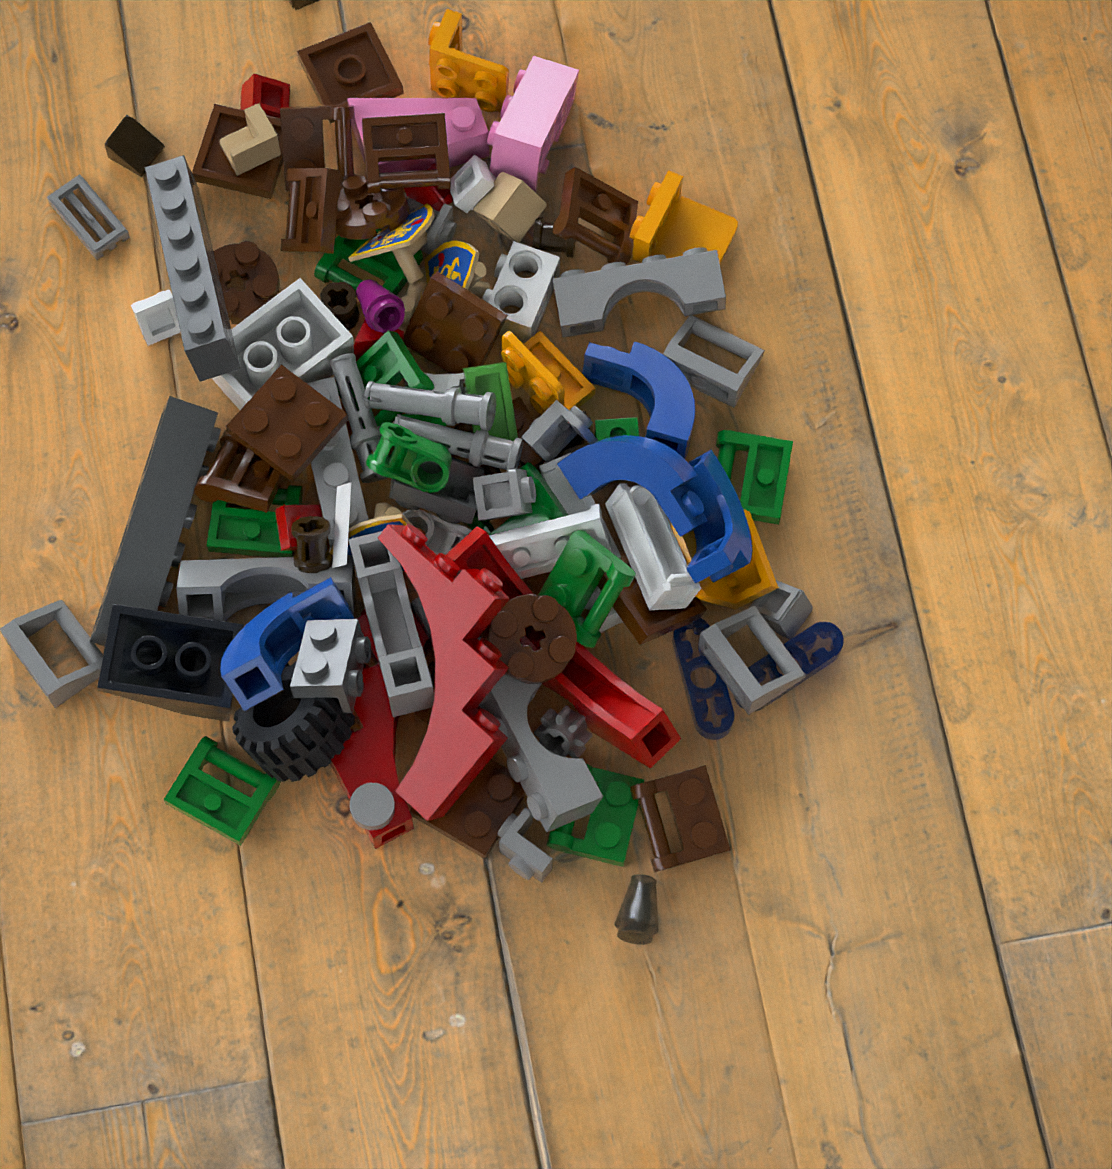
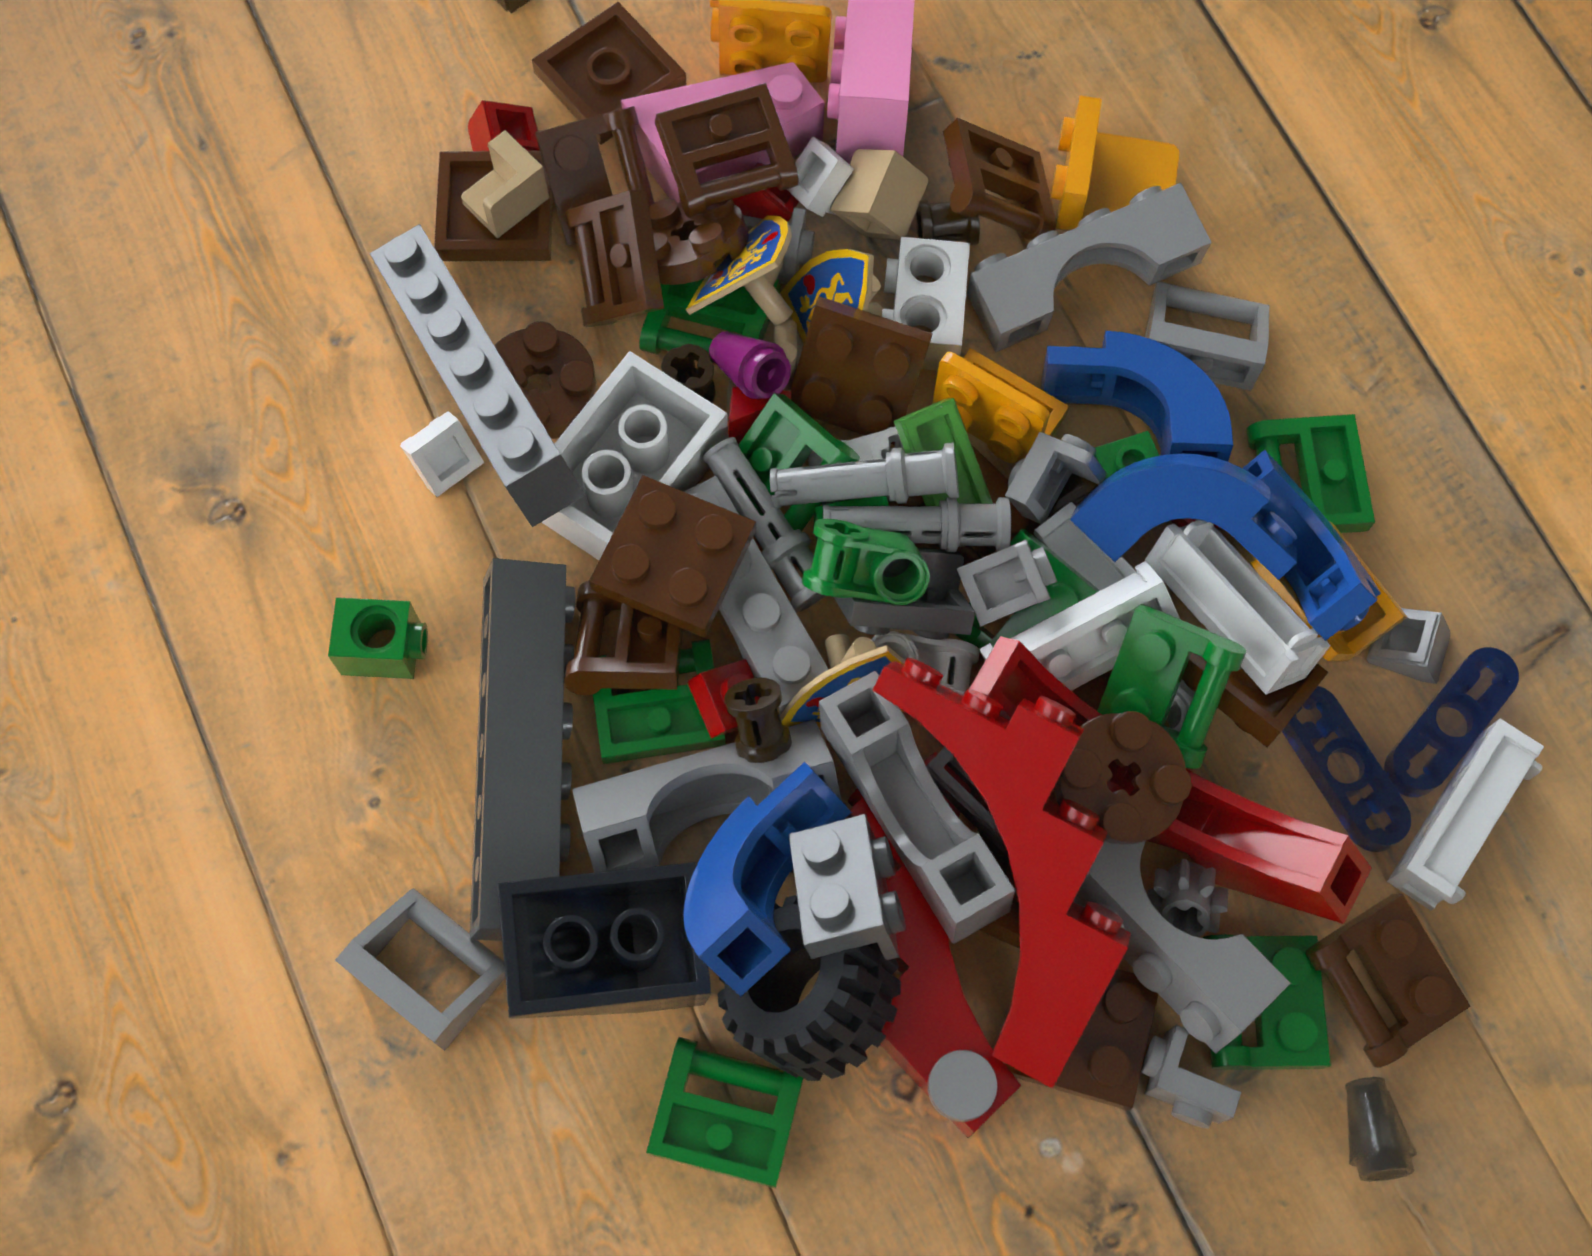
camera: 15 degrees left, 0 degrees up
light grey tile [47,174,130,260] -> none
dark brown slope [105,115,164,177] -> none
white sticker [332,482,352,568] -> none
light grey tile [698,606,806,715] -> none
none -> green brick [328,597,428,679]
none -> white container [1387,718,1544,911]

